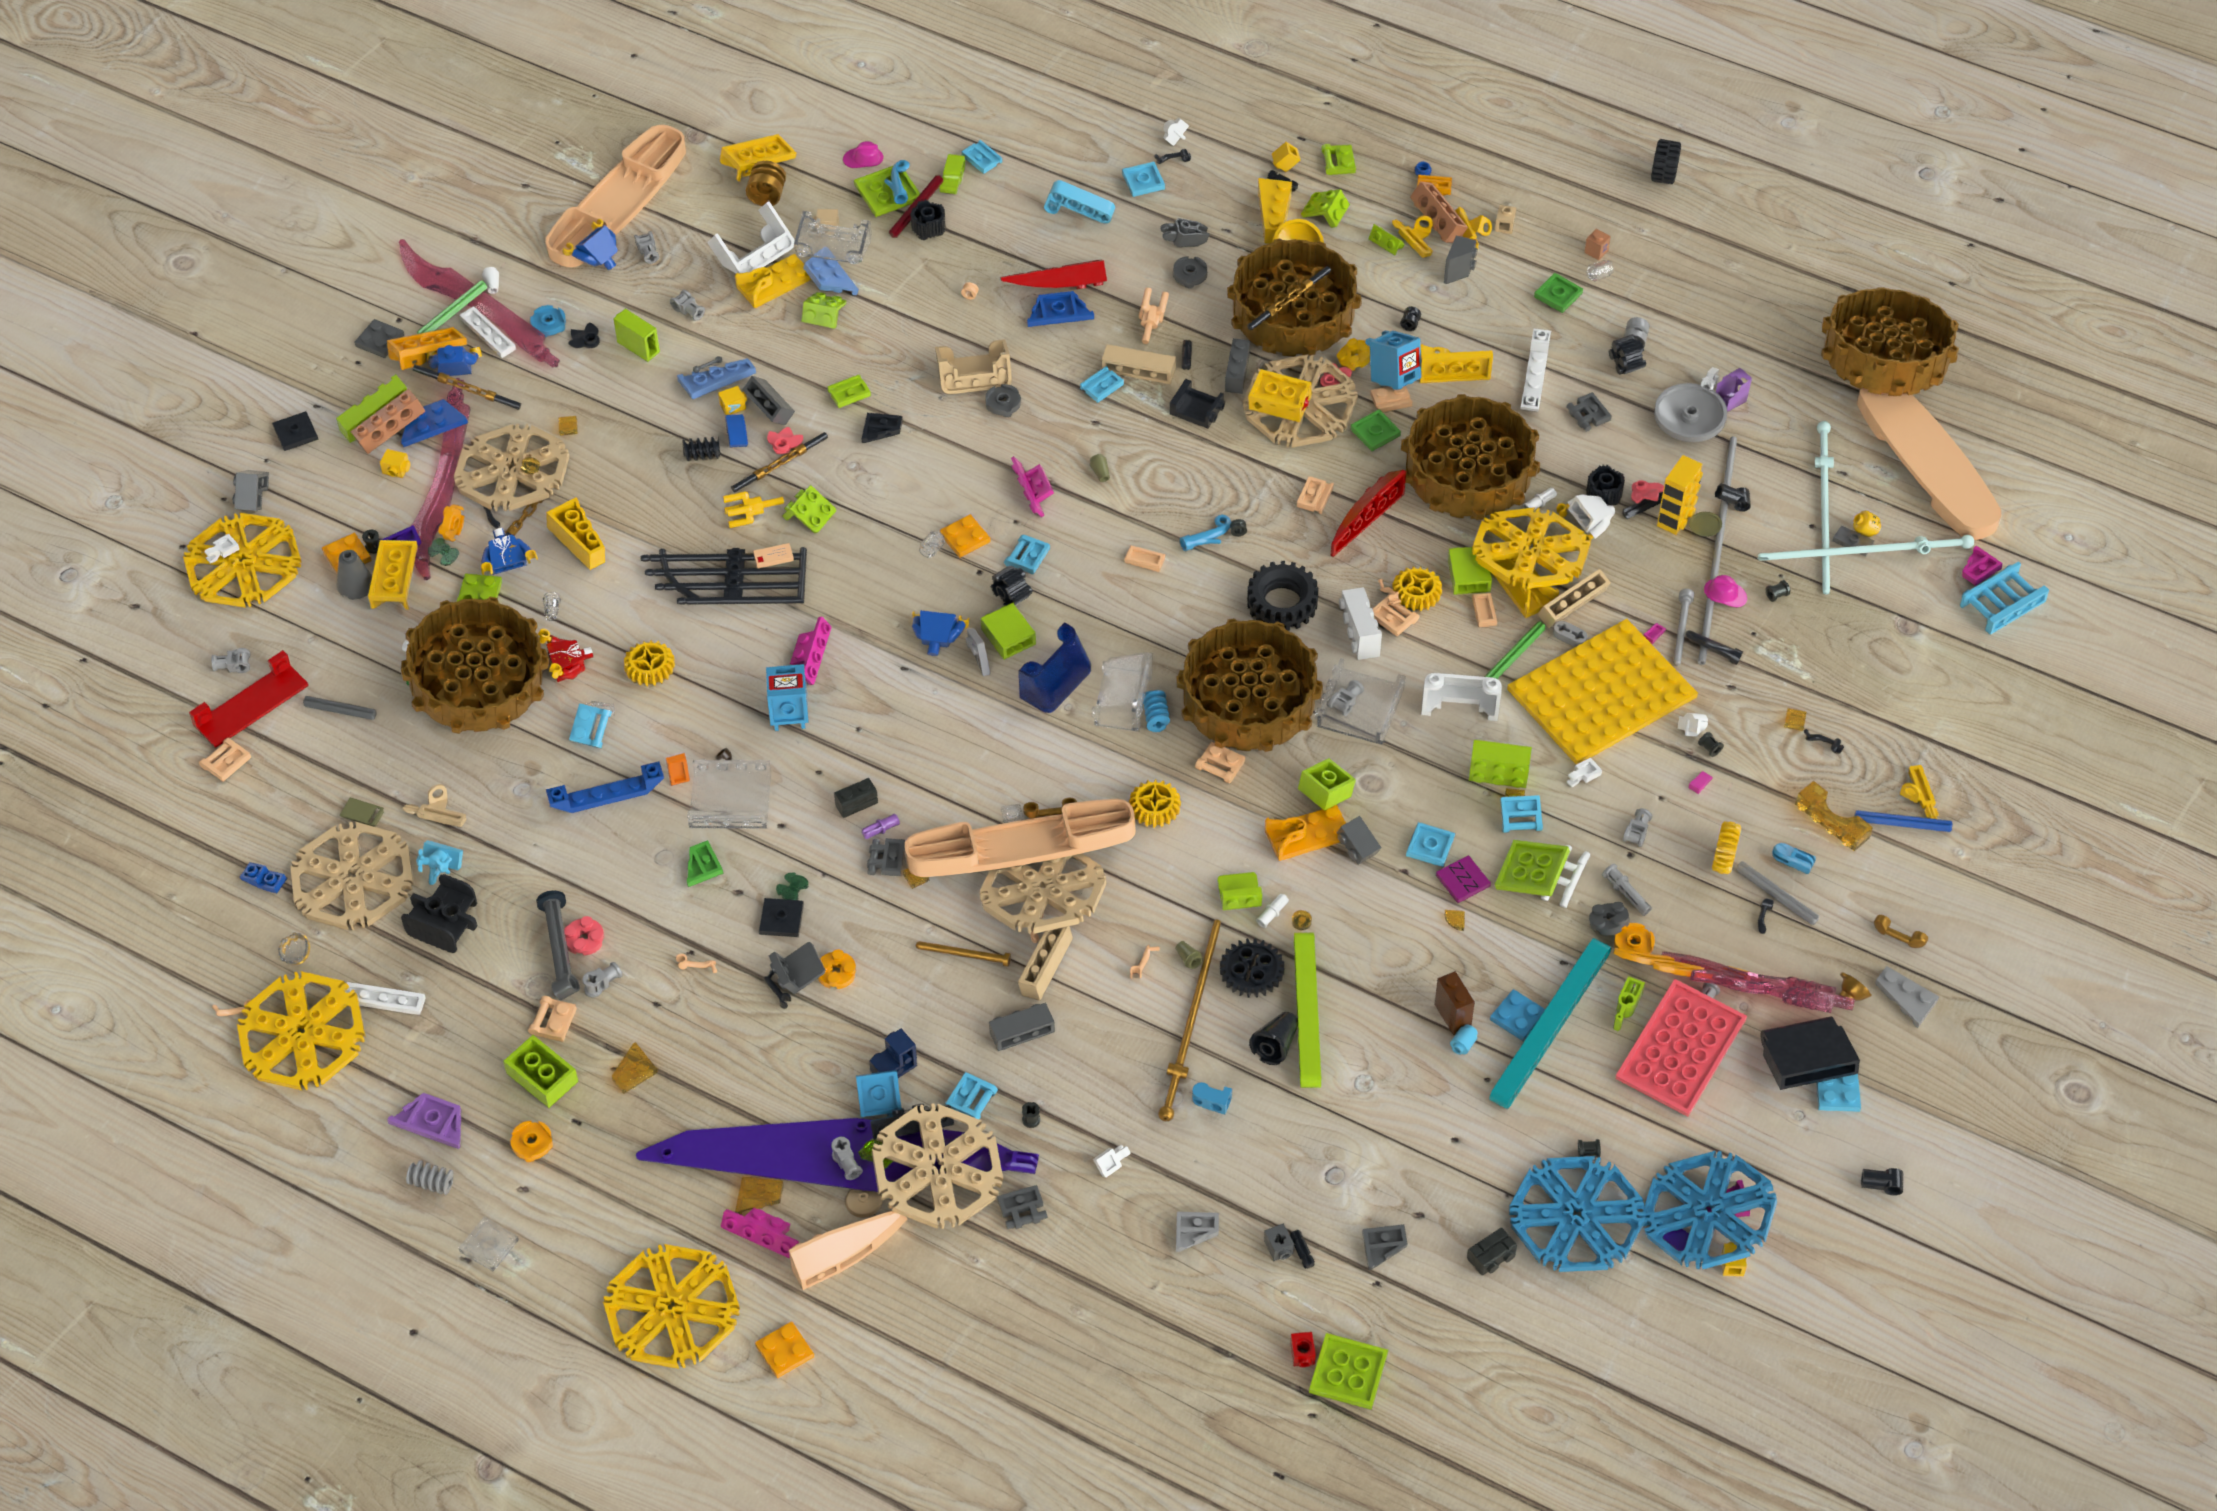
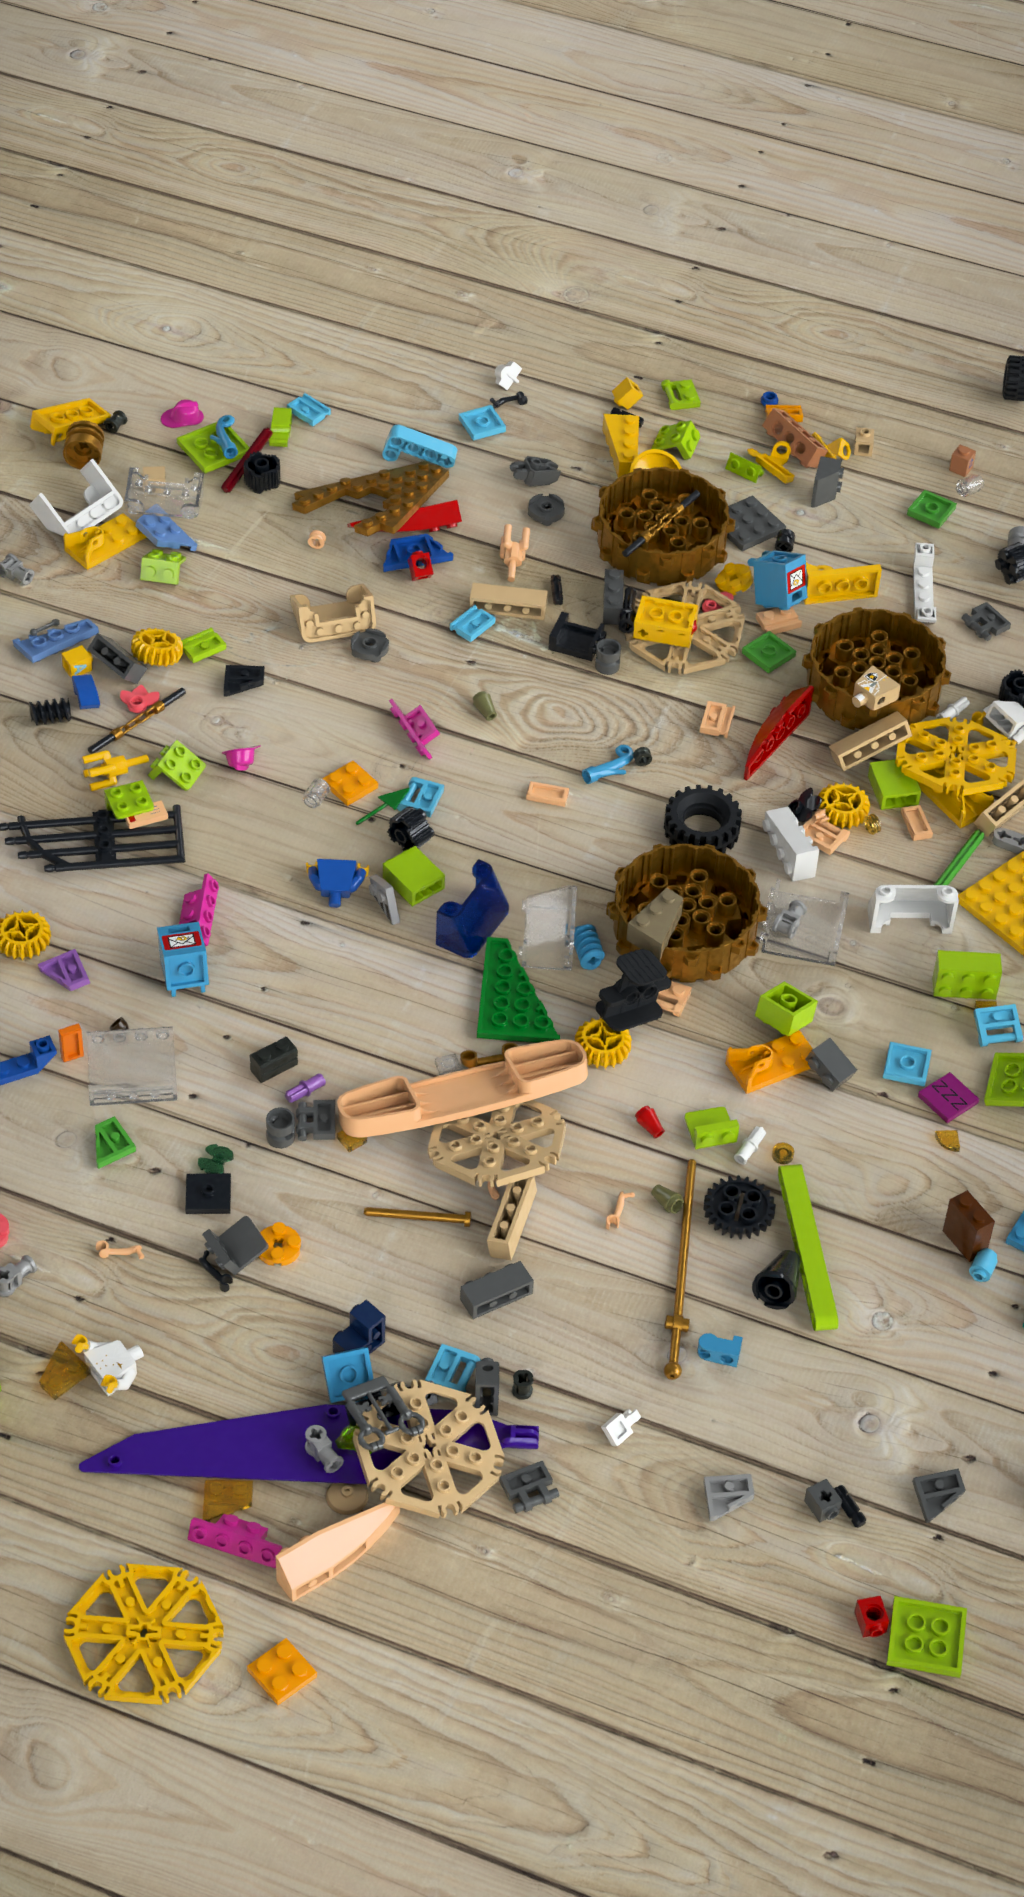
camera: 10 degrees left, 5 degrees down
none -> medium lavender wing [38,949,90,991]
none -> white torso [71,1334,144,1396]
none -> pearl dark grey bush [104,410,128,433]
none -> lime bracket [104,780,154,819]
none -> yellow gear [131,628,183,667]
none -> dark pink piece [222,745,261,771]
none -> dark grey wheel [266,1107,295,1149]
none -> pearl gold wing [292,461,449,537]
none -> dark grey piece [342,1376,425,1452]
none -> green piece [356,787,410,825]
none -> red brick [407,551,434,581]
none -> dark grey torso [475,1358,499,1416]
none -> green wing [477,937,560,1043]
none -> dark grey wheel [595,638,621,675]
none -> black piece [595,949,672,1031]
none -> black pin [618,587,637,633]
none -> dark tan wedge [627,888,683,961]
none -> red cone [635,1106,665,1138]
none -> dark grey plate [727,495,786,551]
none -> black plate [788,788,822,822]
none -> tan brick [829,711,912,771]
none -> tan torso [852,666,901,711]
none -> clear yellow tile [864,814,881,835]

